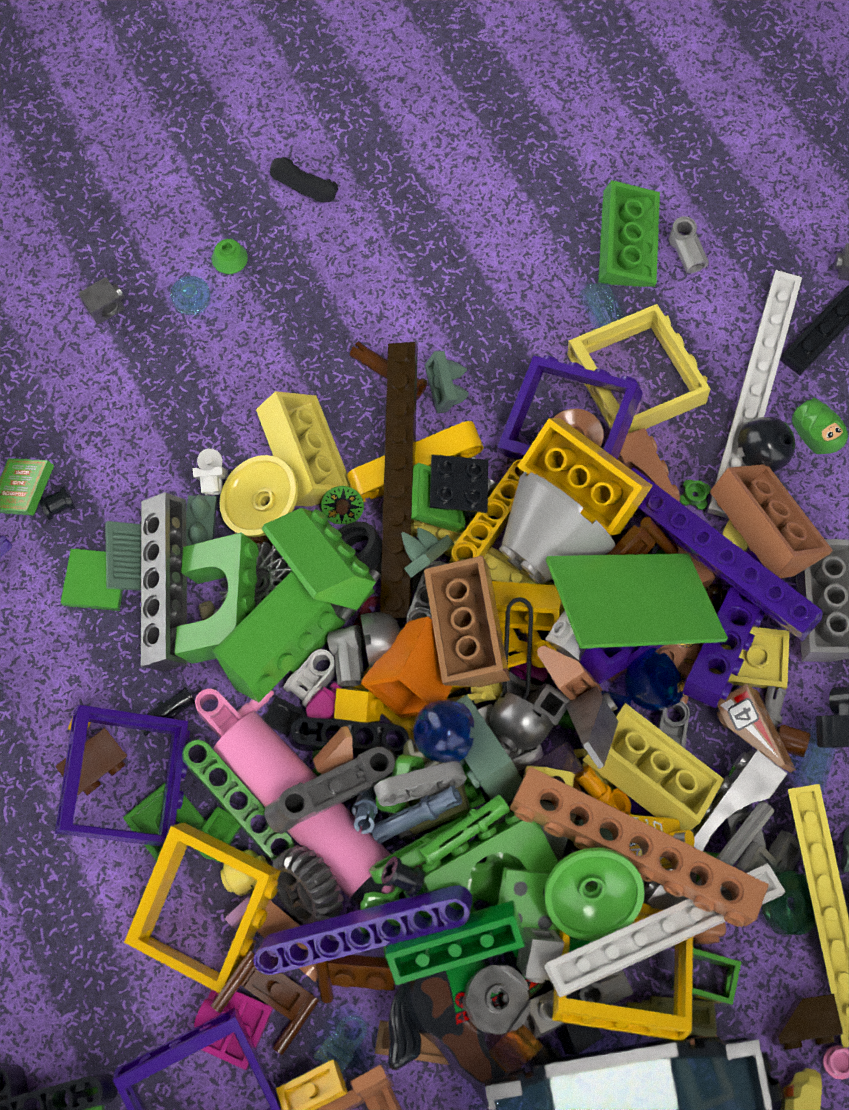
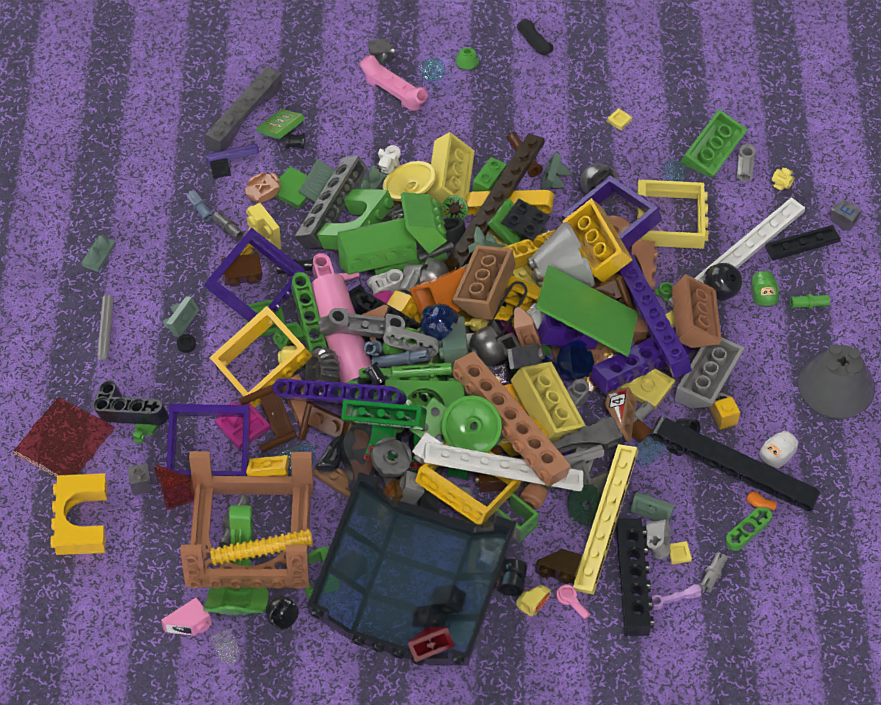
camera: 25 degrees right, 15 degrees down
none -> sand green tile [163,296,199,337]
none -> black tile [177,334,196,353]
none -> flat silver pin [212,211,244,241]
none -> nougat tile [245,172,281,203]
none -> light yellow plate [246,203,281,250]
none -> bright pink plate [360,55,428,110]
none -> bright green brick [473,157,507,192]
none -> flat silver cylinder [580,163,617,195]
none -> light yellow tile [607,108,632,131]
none -> light yellow gear [772,168,794,190]

